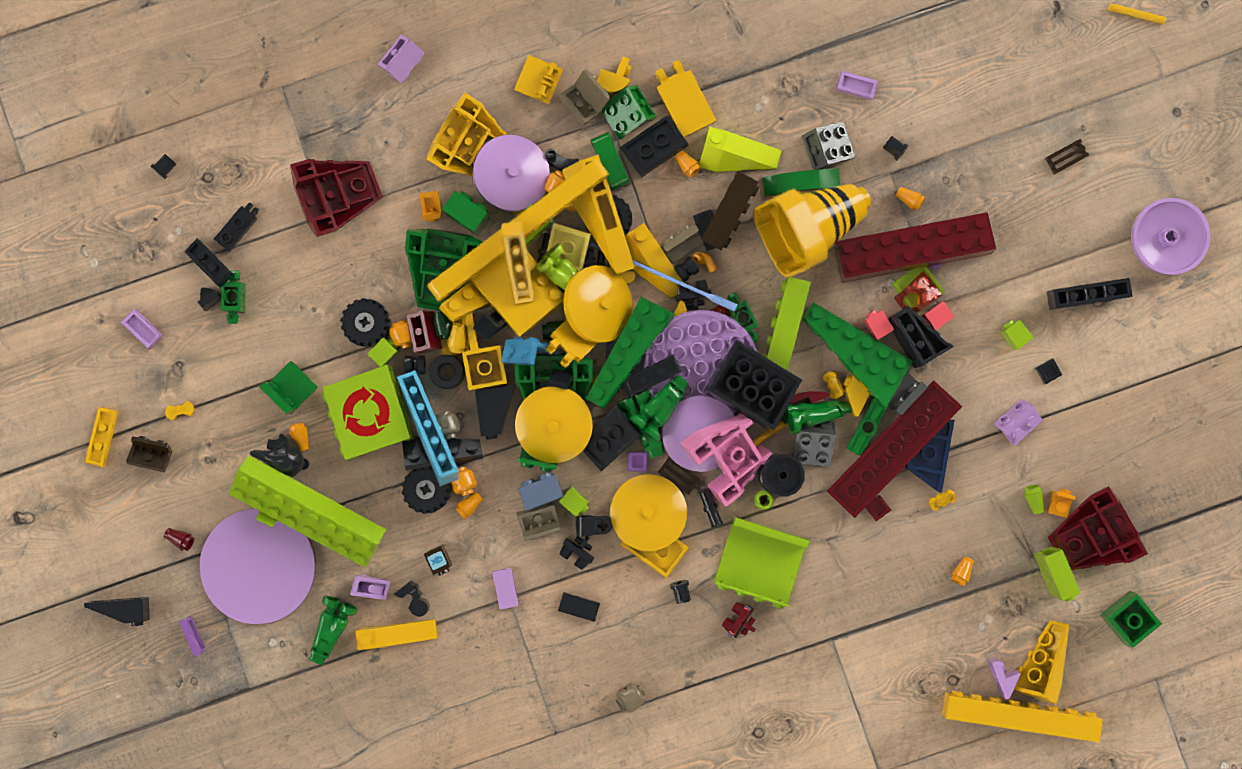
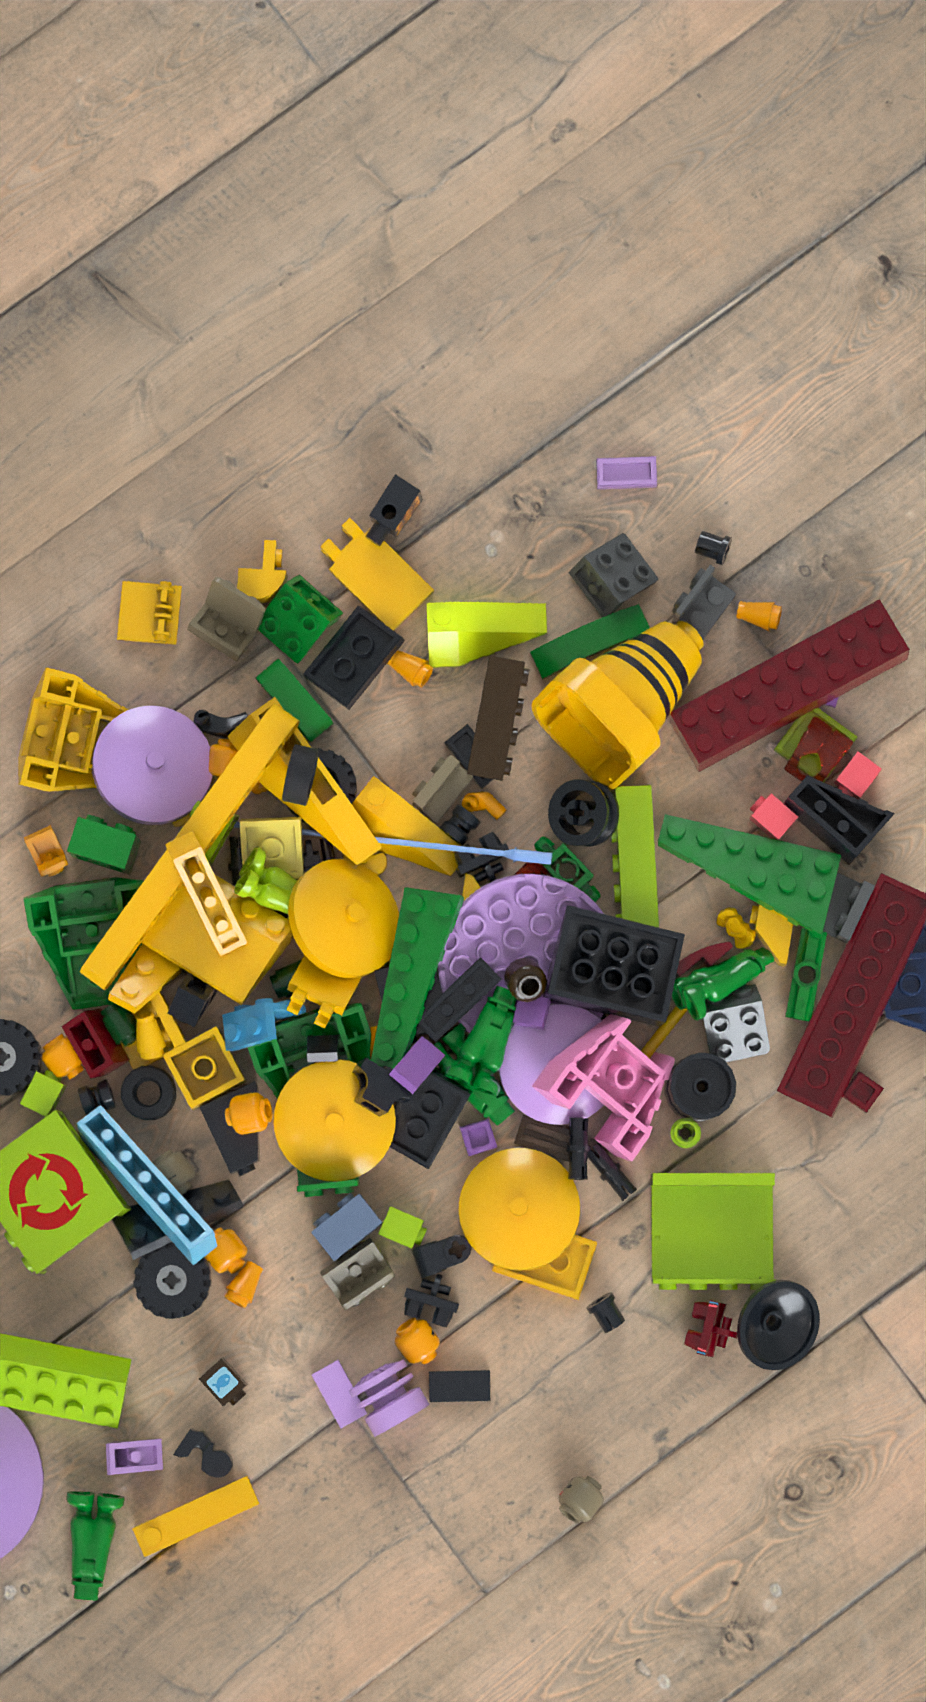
camera: 15 degrees left, 5 degrees down
none -> light orange head [225,1092,273,1135]
none -> black tyre [282,744,319,806]
none -> lavender wheel [349,1359,430,1437]
none -> black brick [352,1058,418,1117]
none -> black torso [365,474,422,547]
none -> medium lavender tile [389,1036,445,1094]
none -> light orange head [395,1318,440,1365]
none -> dark brown head [504,958,547,1002]
none -> medium lavender tile [513,997,551,1030]
none -> black wheel [548,779,619,847]
none -> black pin [566,1118,590,1180]
none -> dark grey bracket [672,564,736,640]
none -> black dish [737,1280,820,1370]

